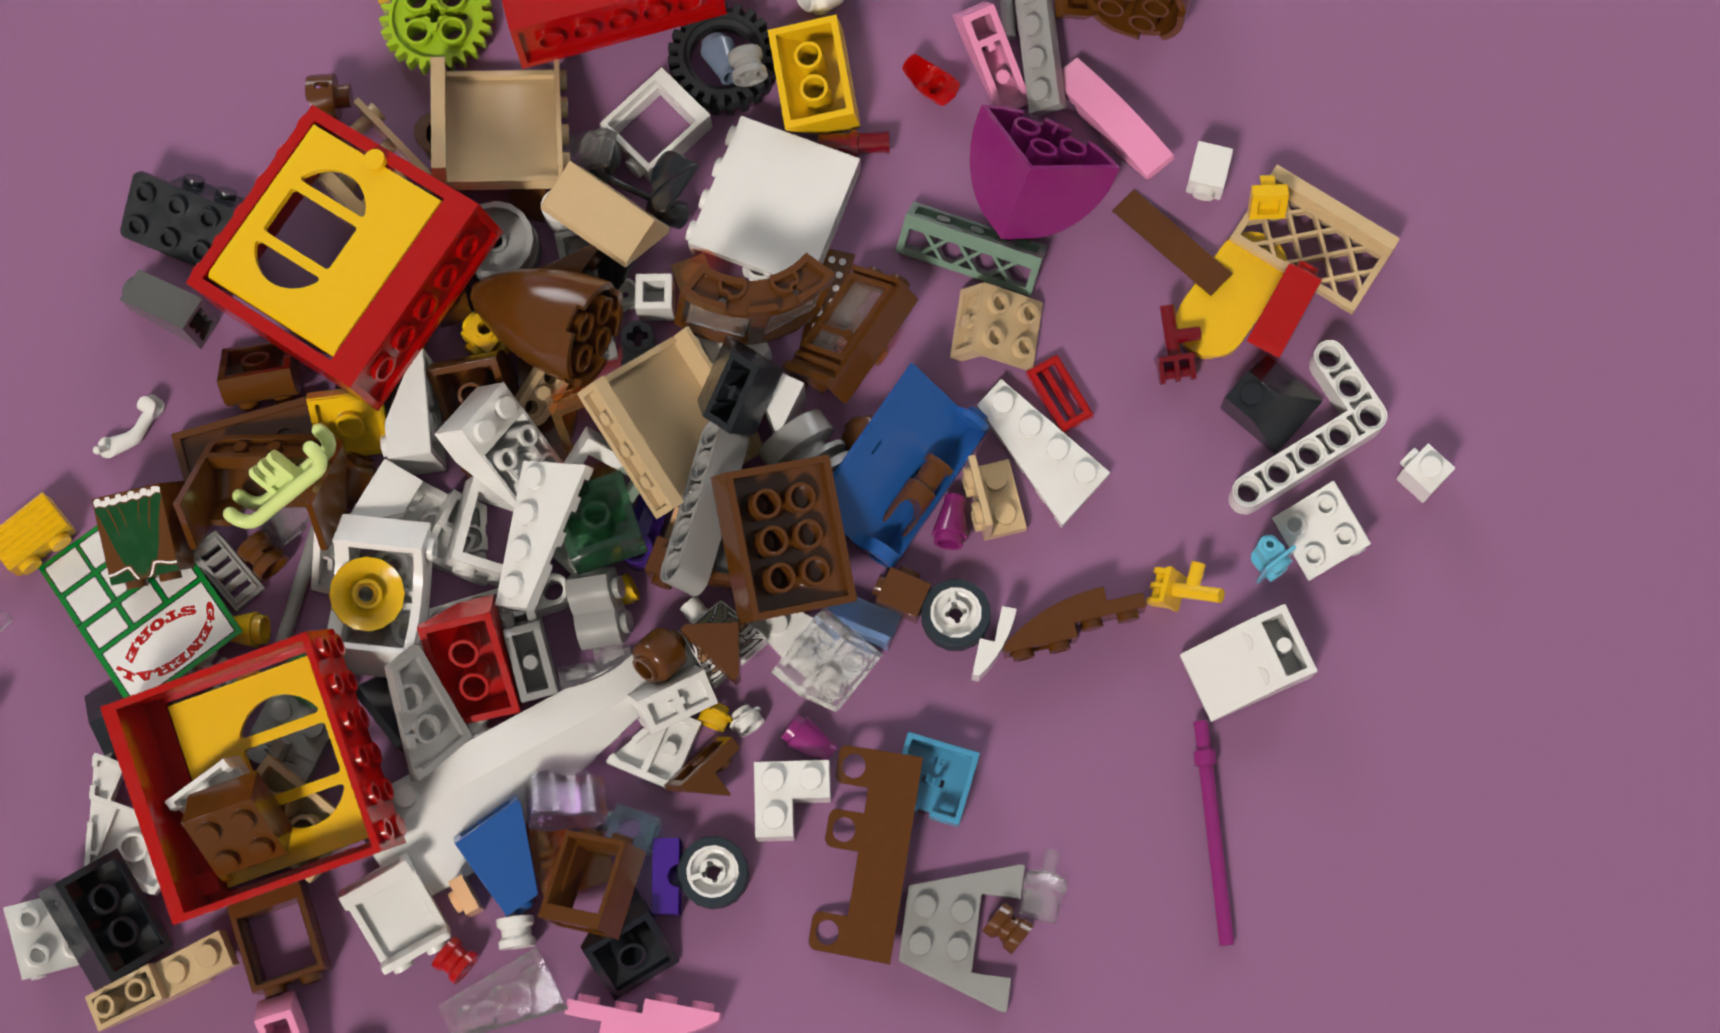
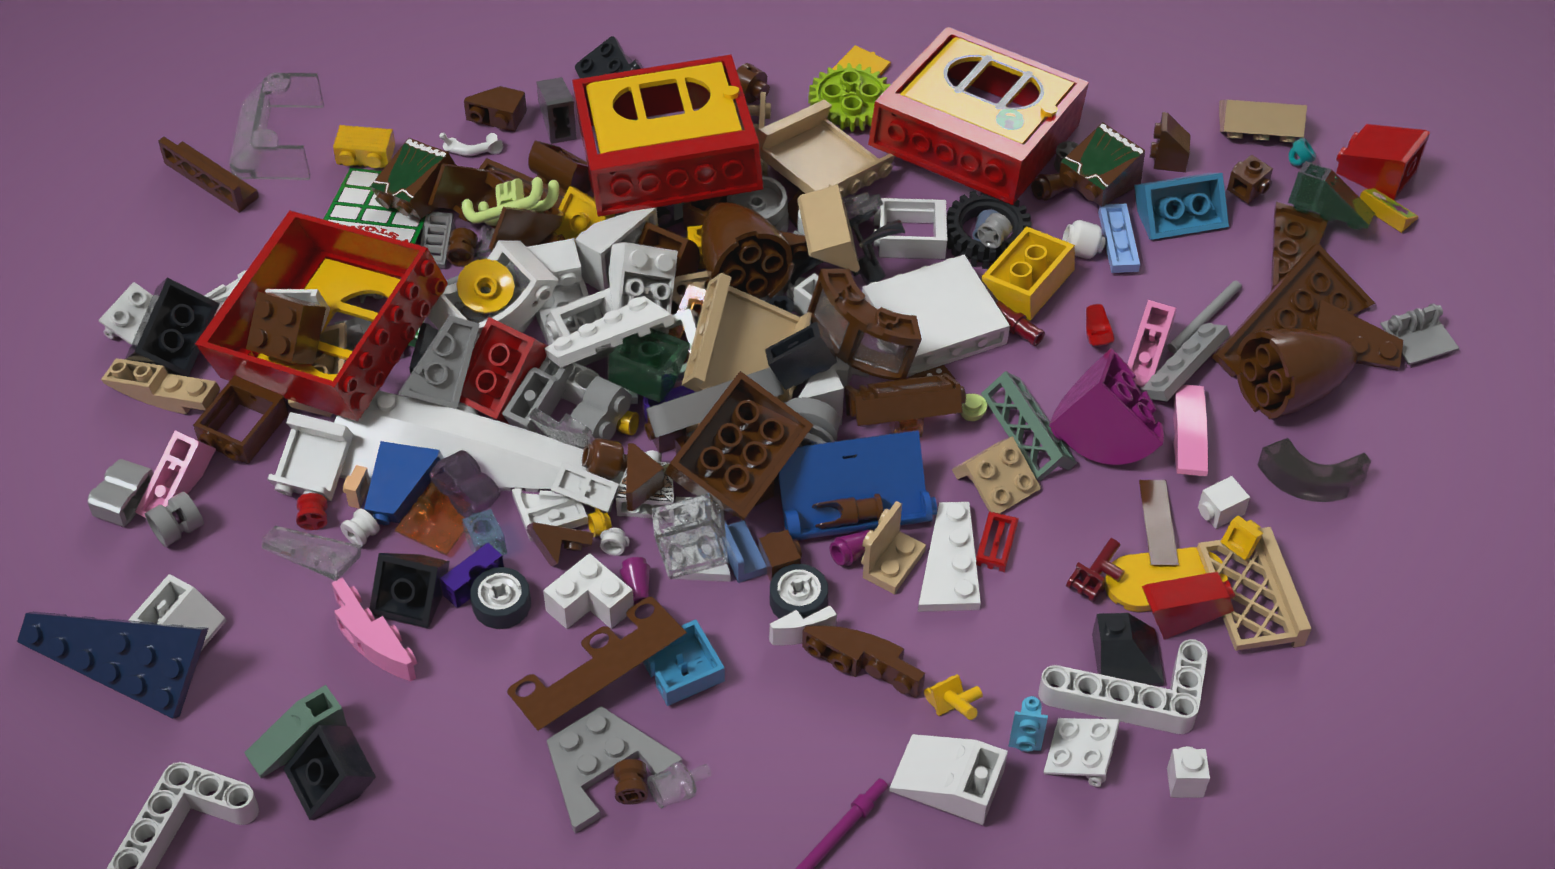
camera: 40 degrees right, 25 degrees down
reddish brown window [538,827,646,940] -> none
none -> reddish brown slope [464,86,527,132]
none -> yellowish green plate [960,394,987,421]
none -> clear smoke arch [1257,438,1371,502]

